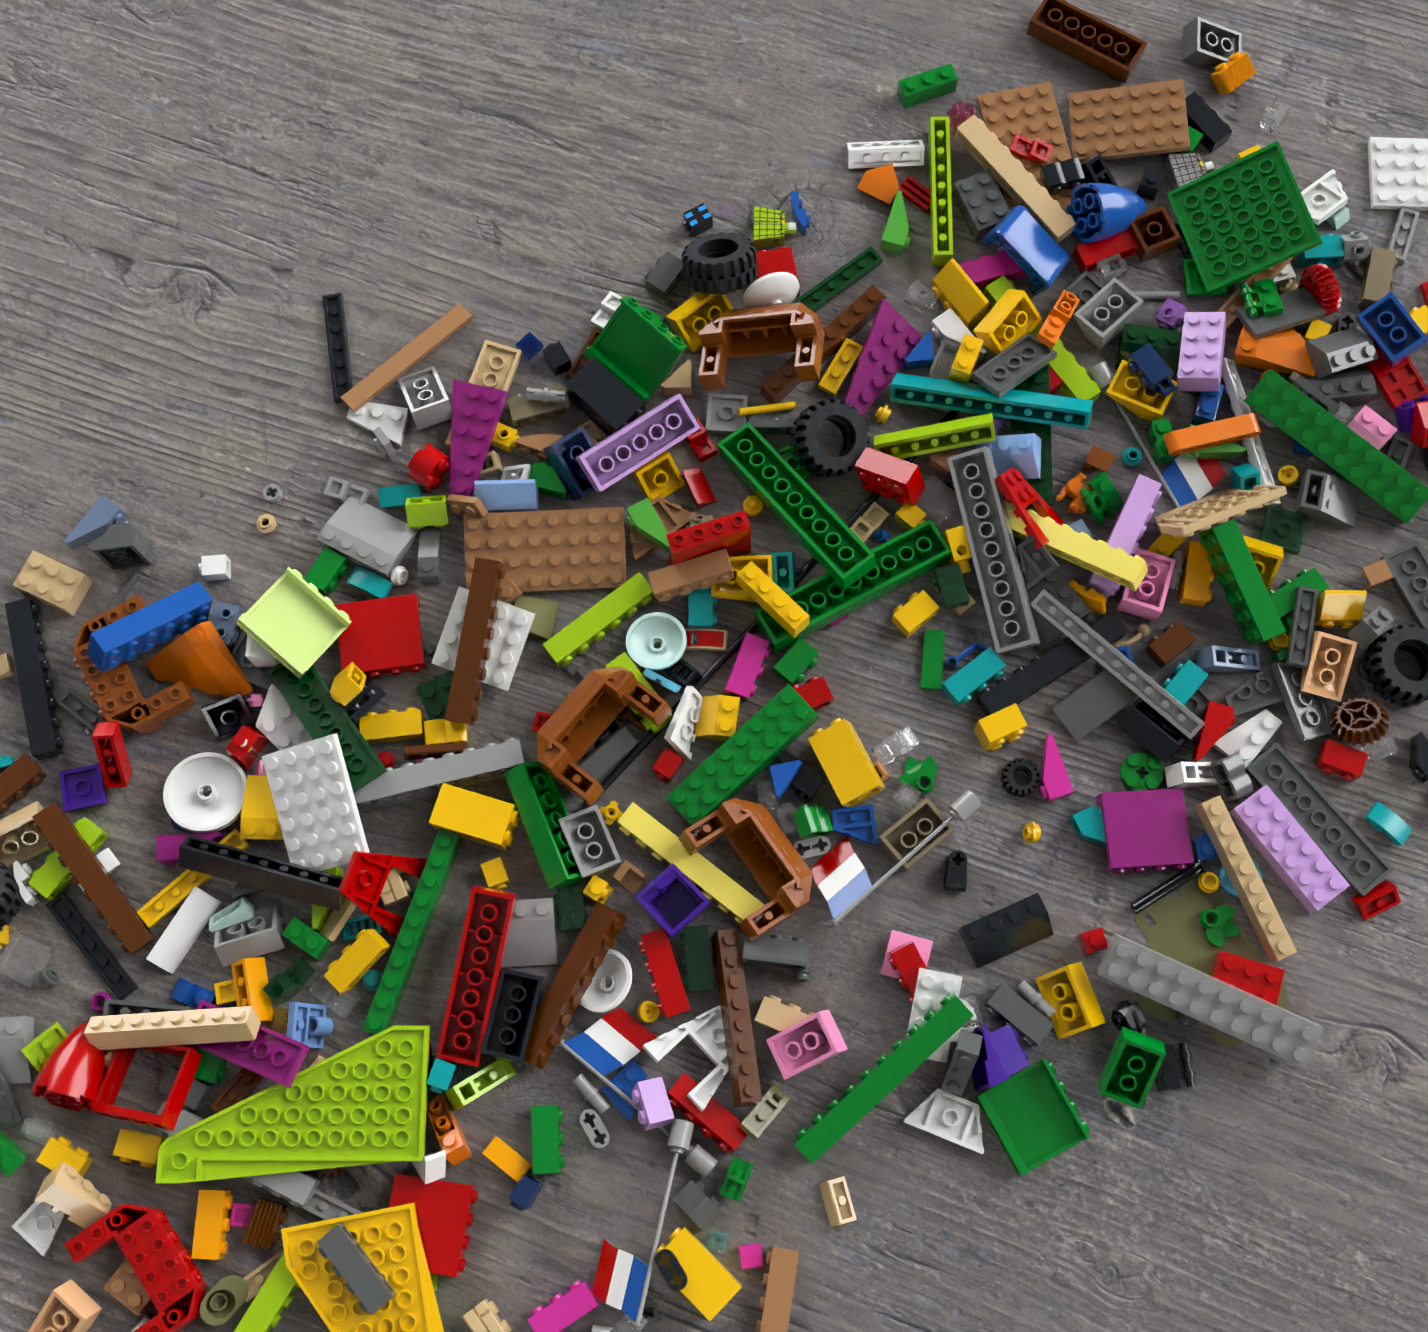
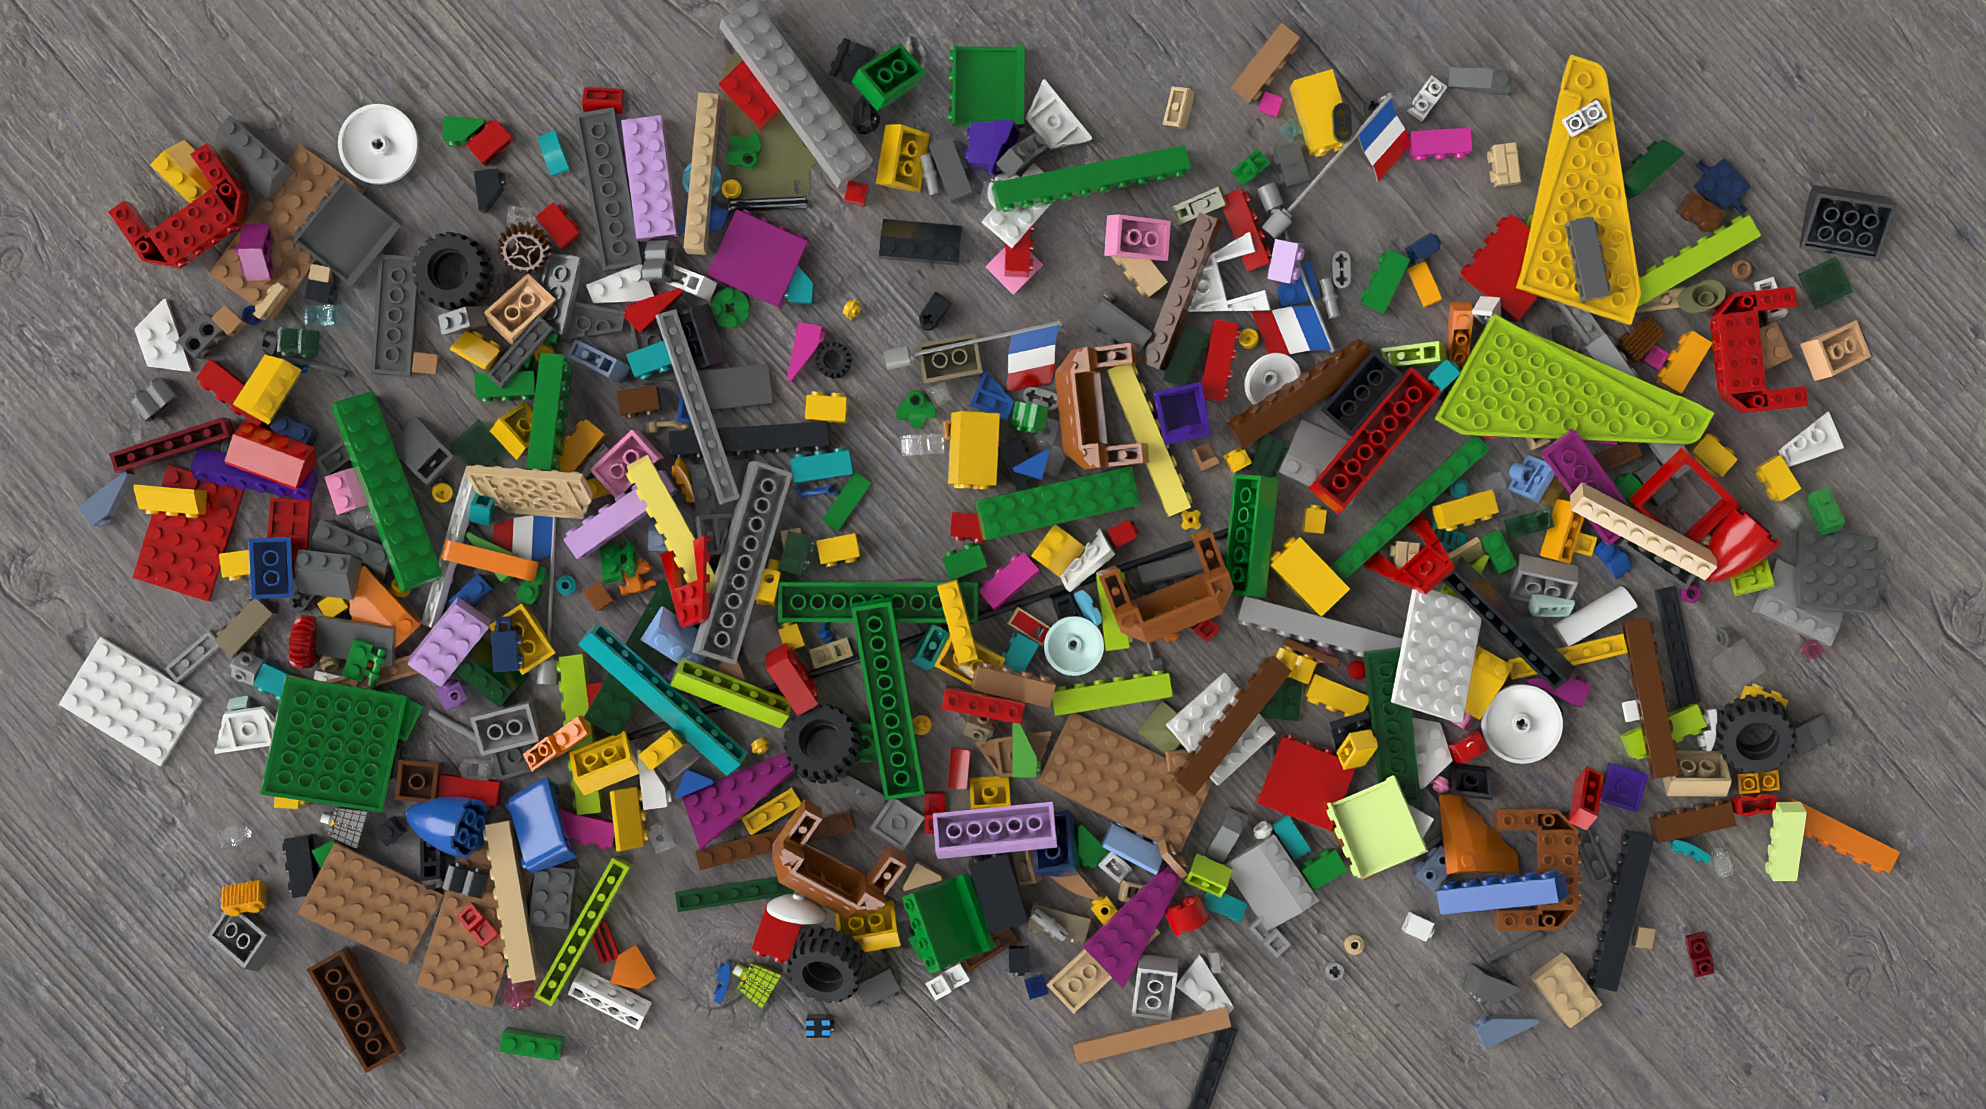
camera: 155 degrees left, 15 degrees up
tan wedge [34,1161,112,1229] -> none
light grey slope [558,804,621,878] -> none
yellow bar [738,401,796,416] -> none
bright green slope [880,190,911,255] -> none
dark grey tile [971,333,1057,398] -> none
dark grey plate [1289,371,1340,415] -> none

